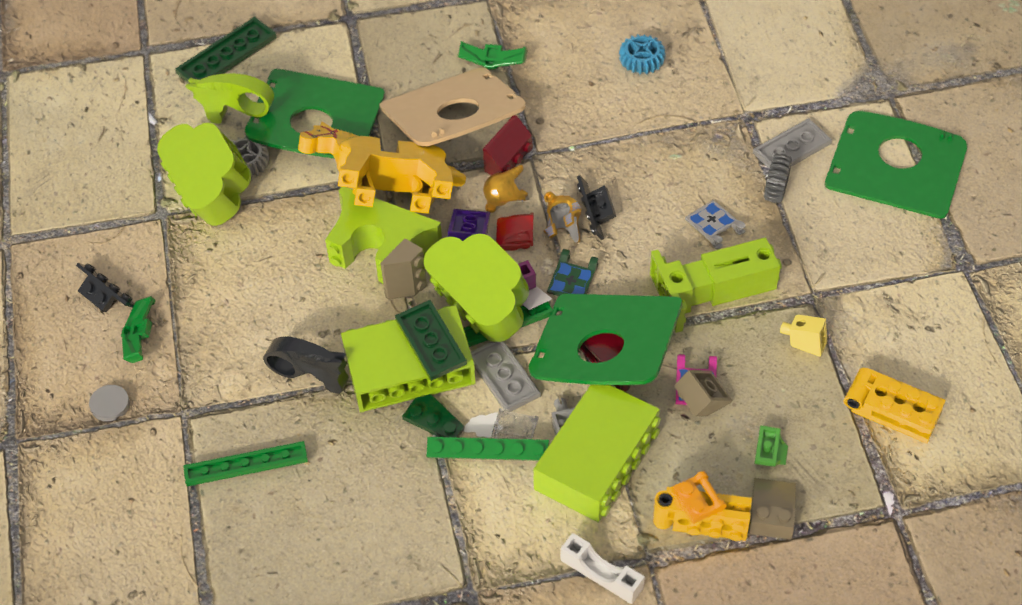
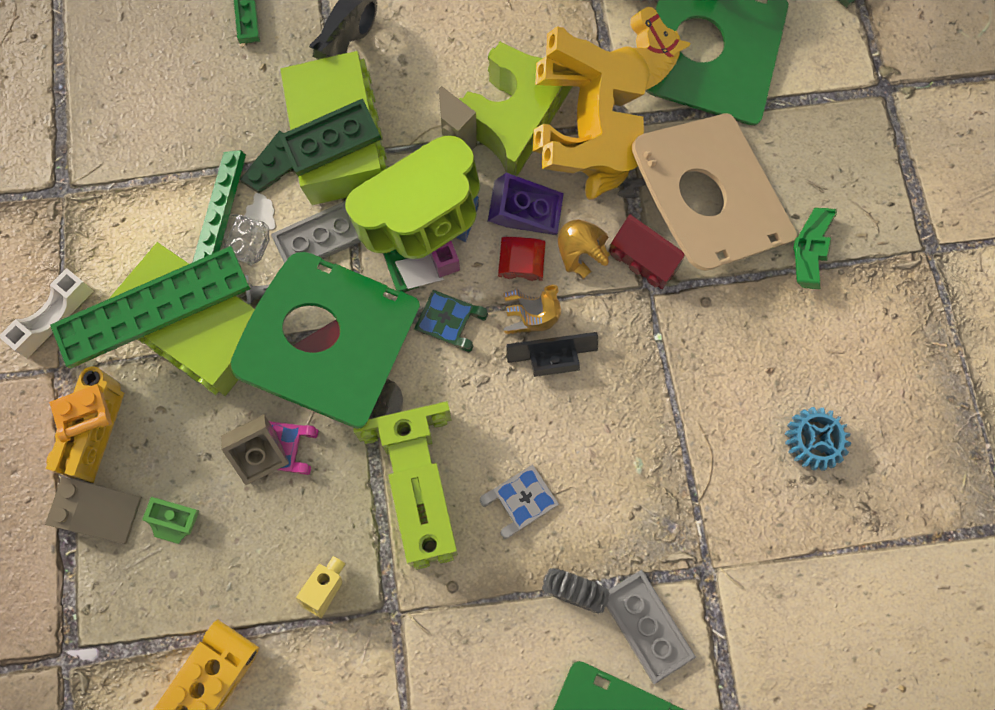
camera: 90 degrees right, 20 degrees up
none -> green plate [50,246,251,369]

